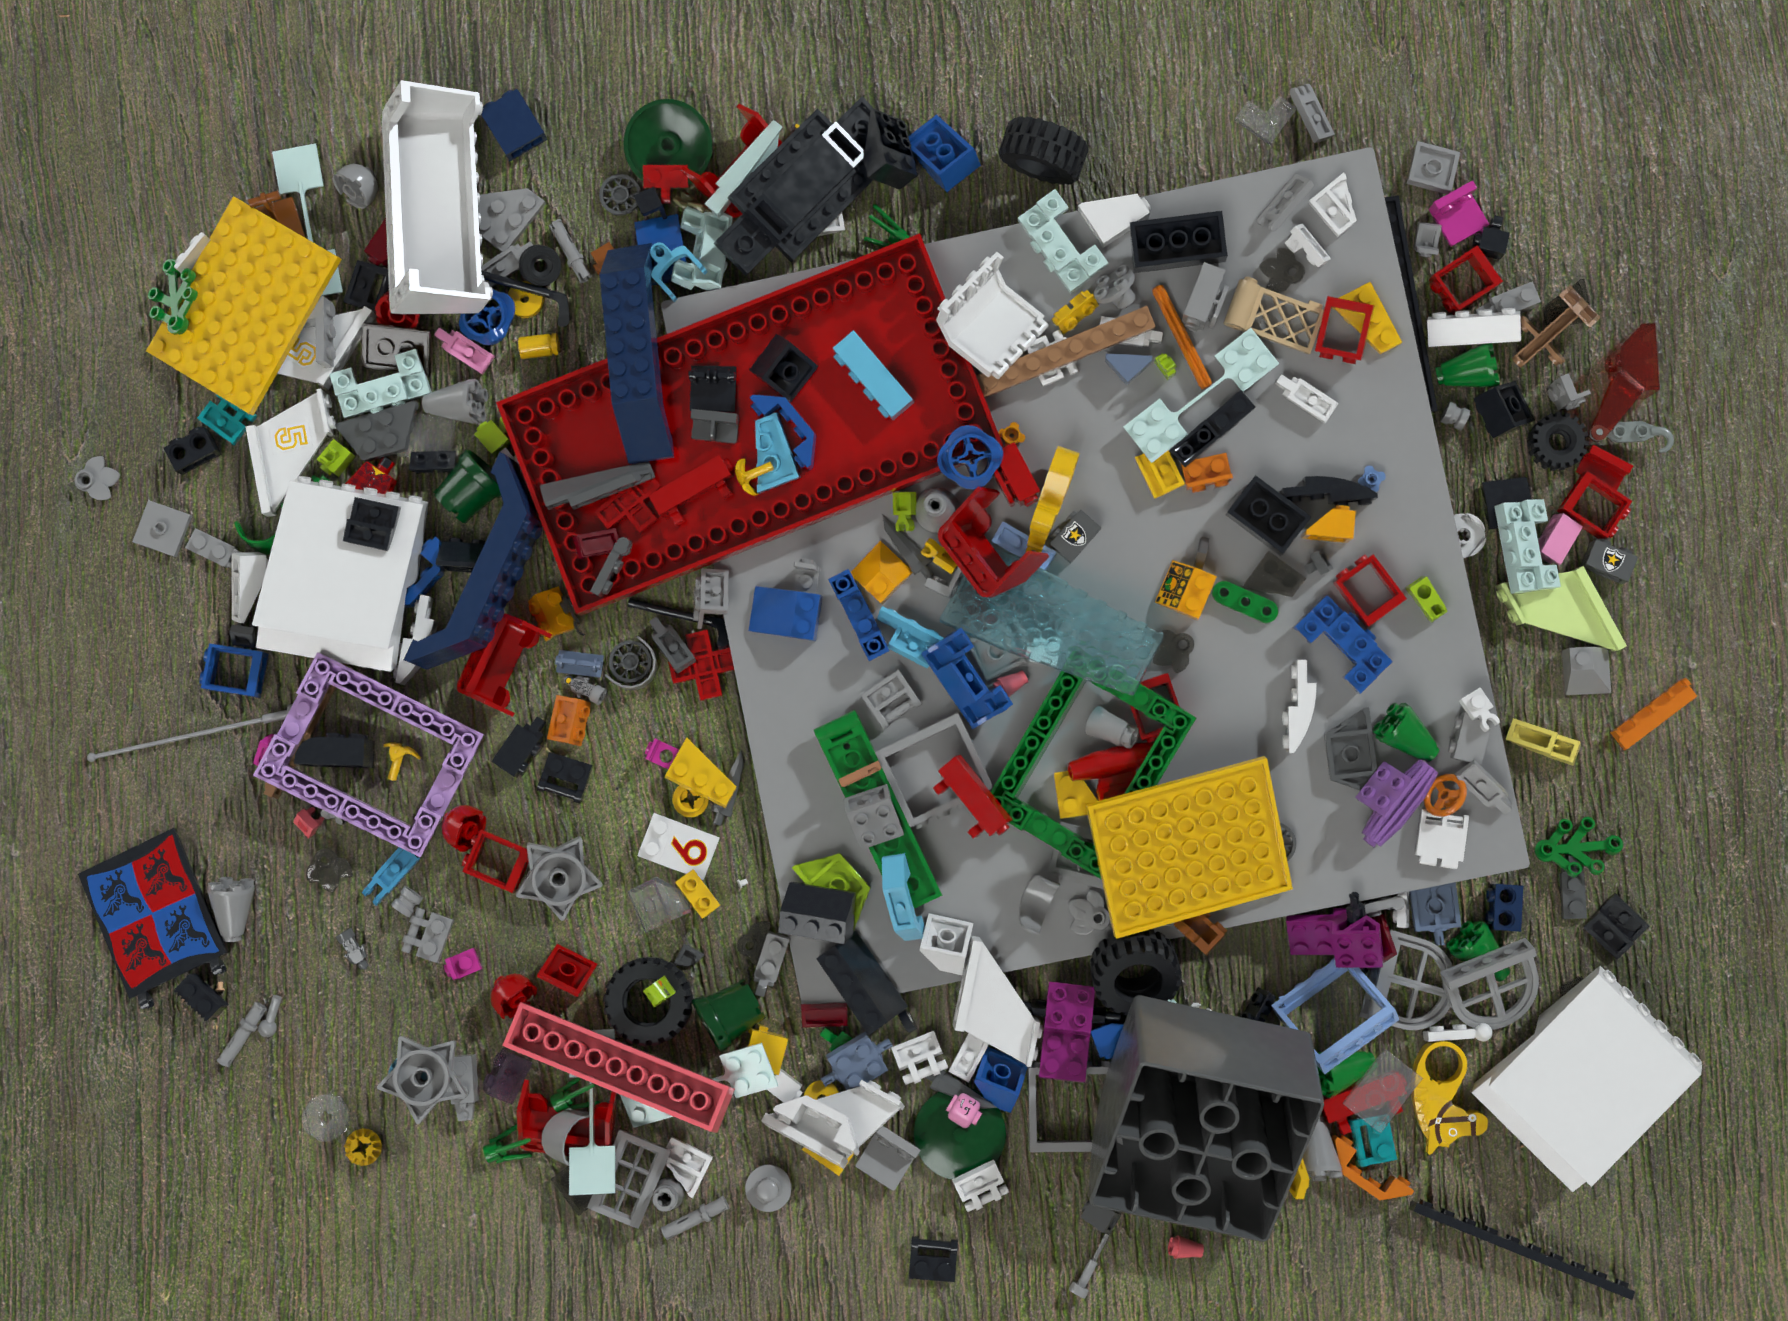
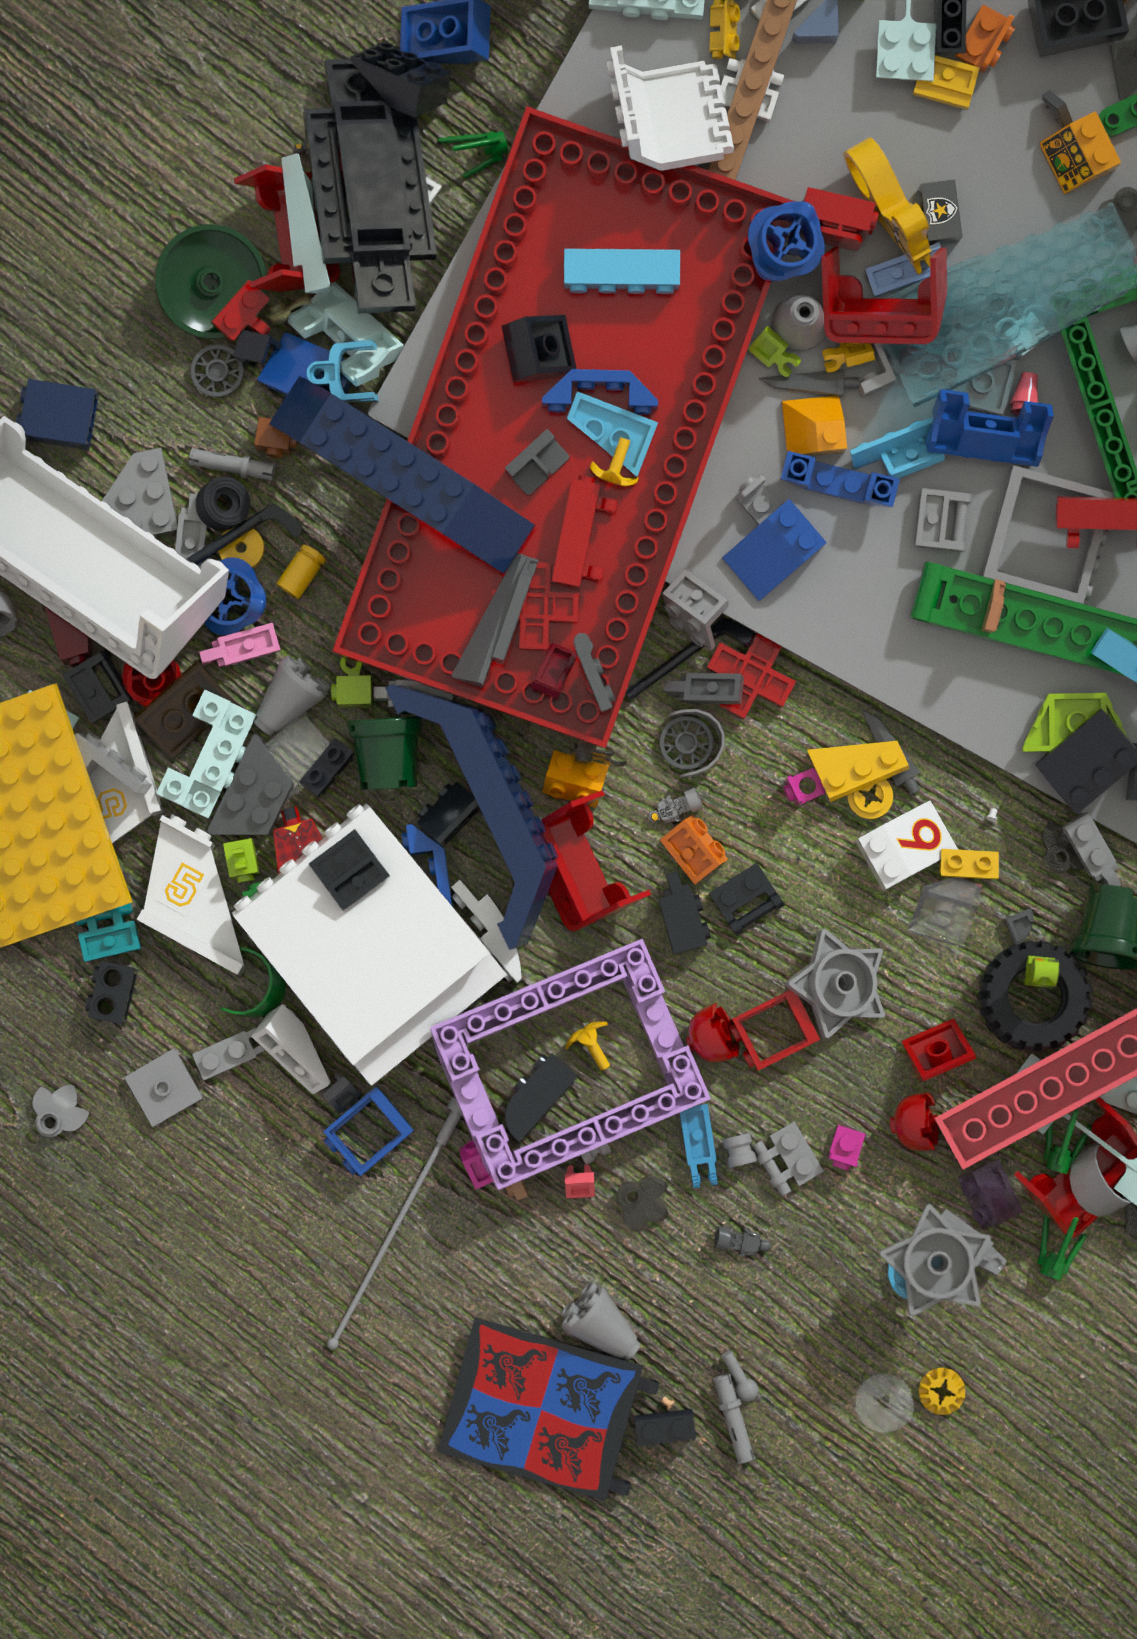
camera: 50 degrees left, 0 degrees up
sand blue hinge [555,650,604,678] -> none
black hinge [689,365,737,412] -> none
light grey bracket [843,784,904,849] -> none
light orange plate [998,422,1025,446] -> none

